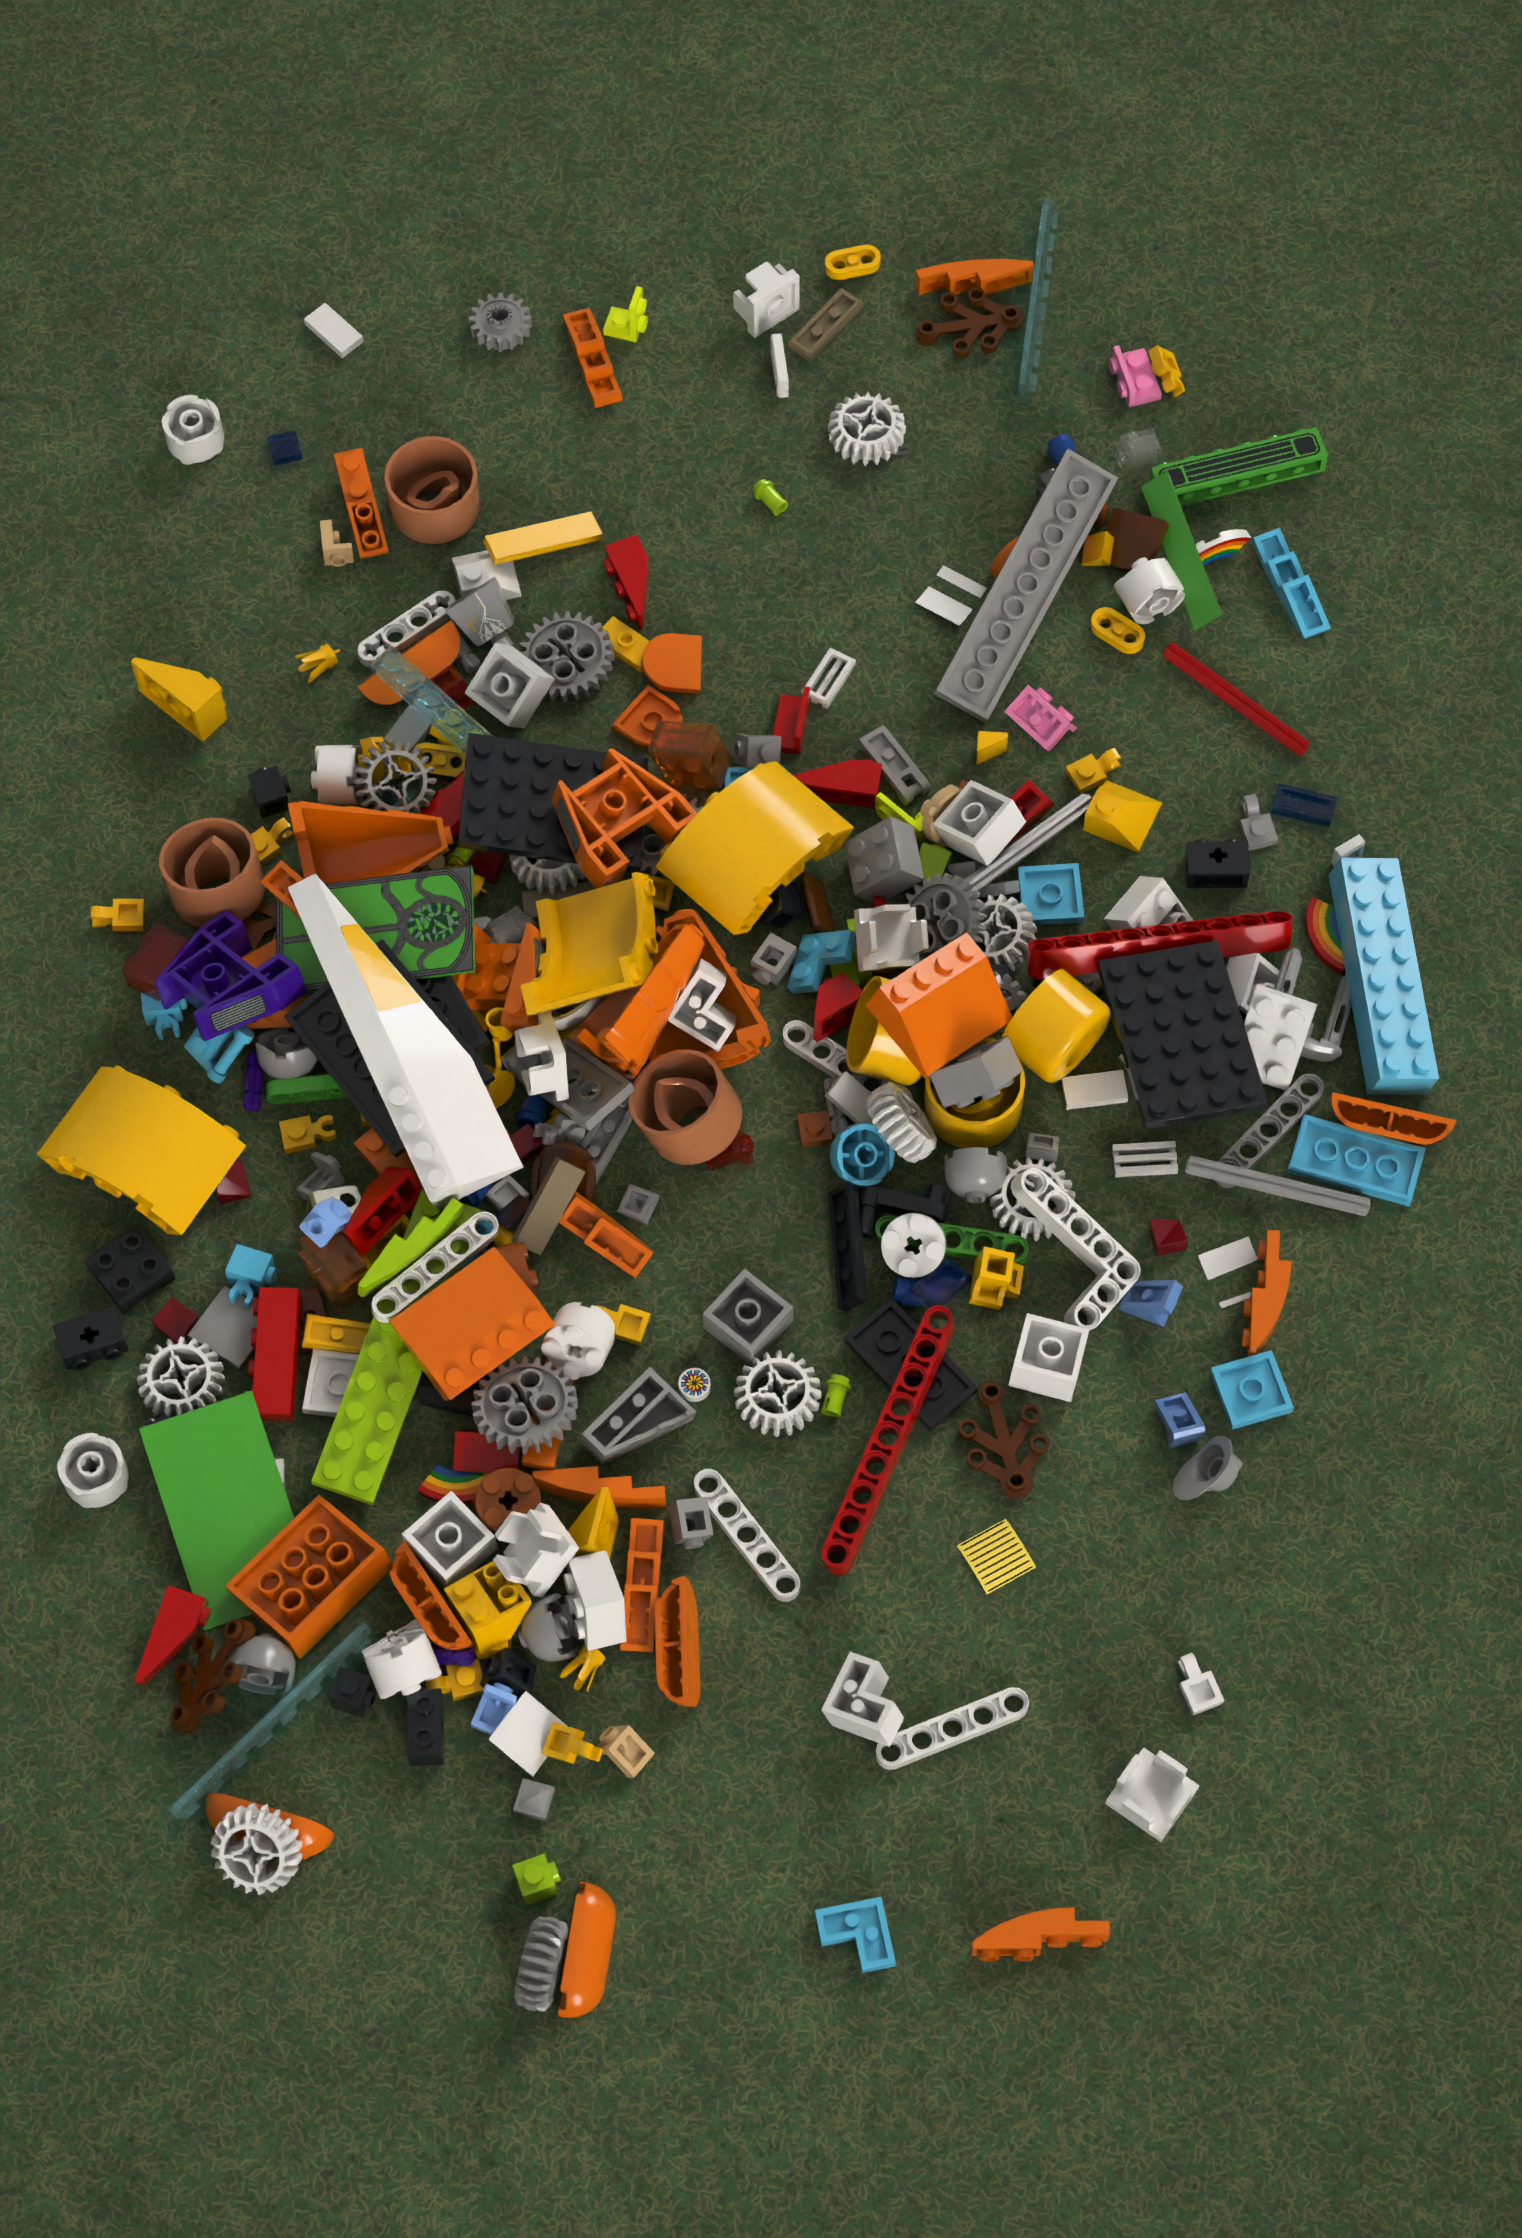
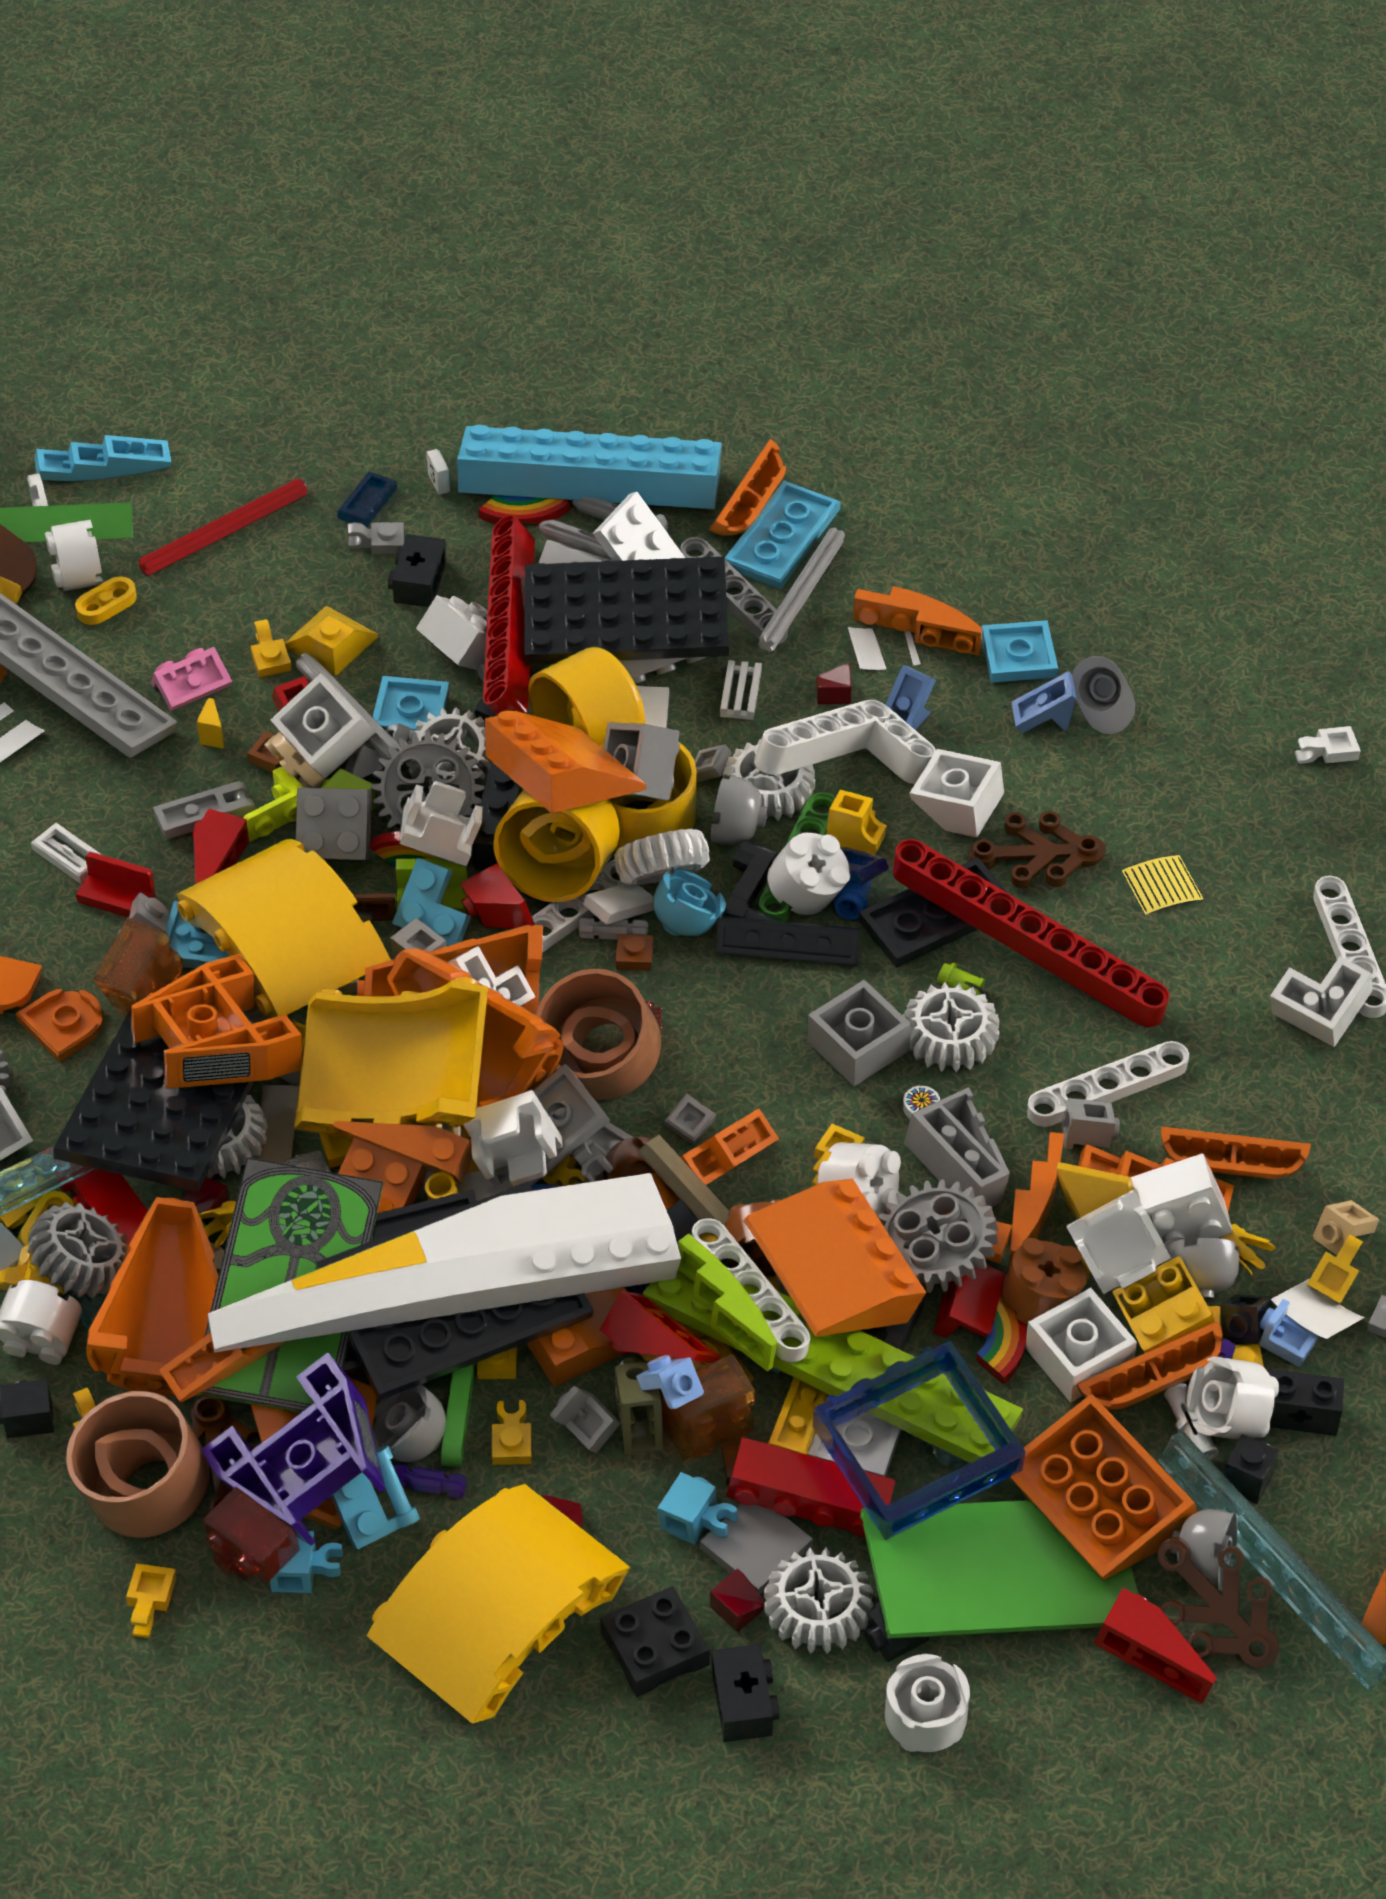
camera: 80 degrees left, 15 degrees down
none -> clear blue window [812,1340,1026,1540]

